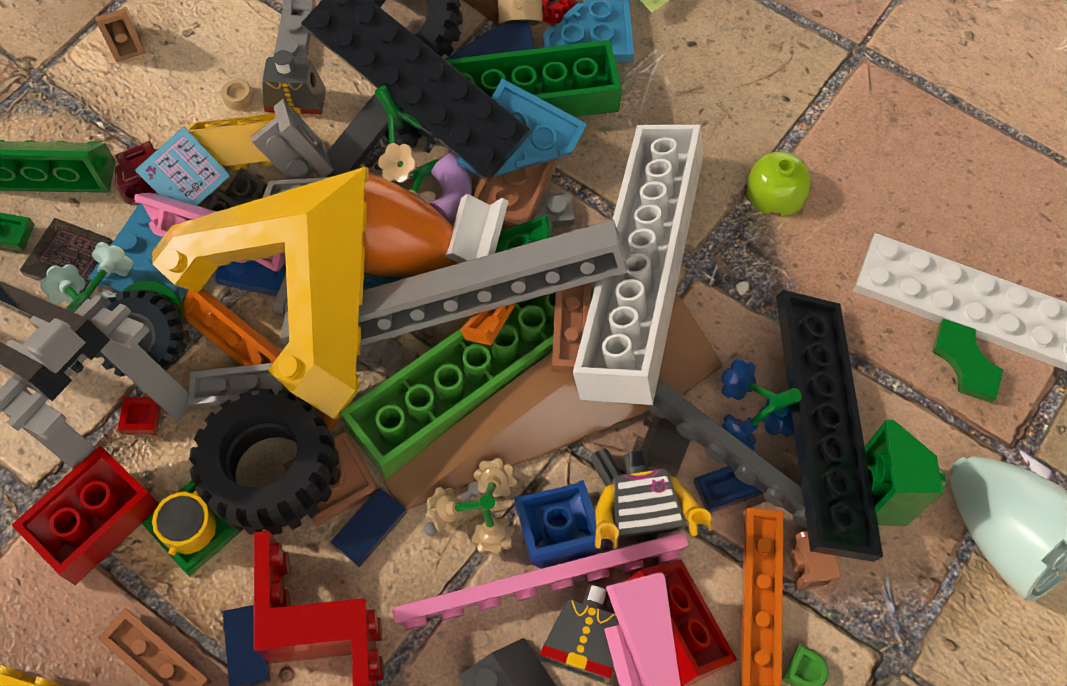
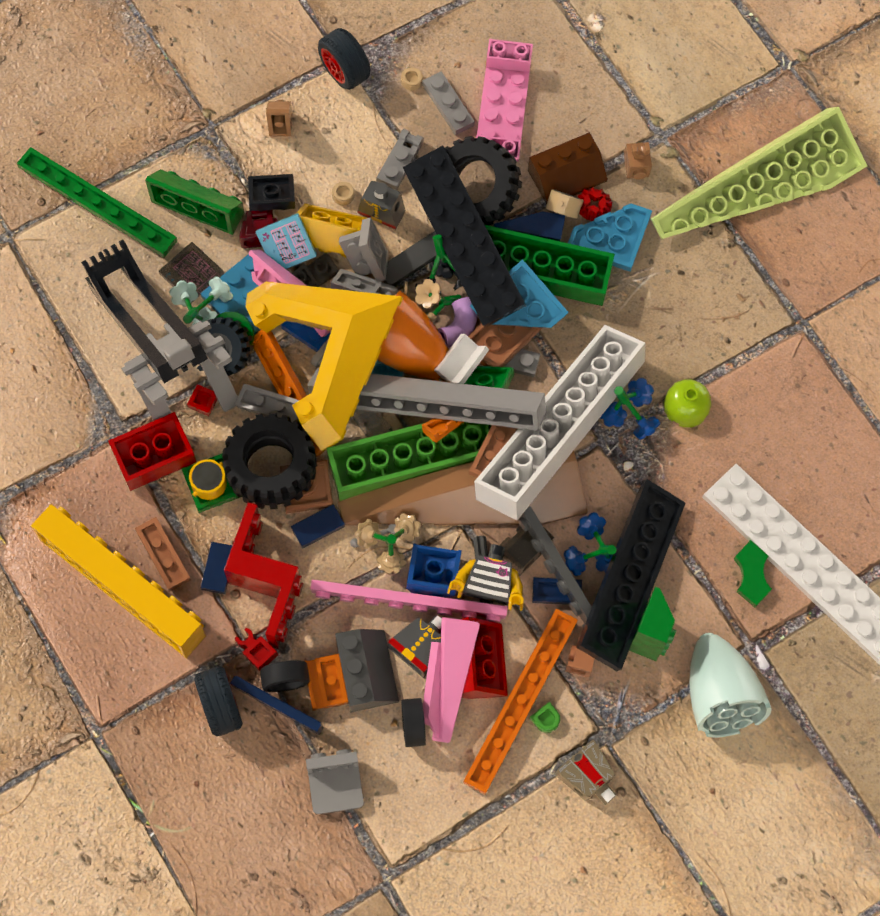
camera: 20 degrees right, 5 degrees up
none -> black plate [248,174,295,212]
none -> blue plant [600,378,660,440]

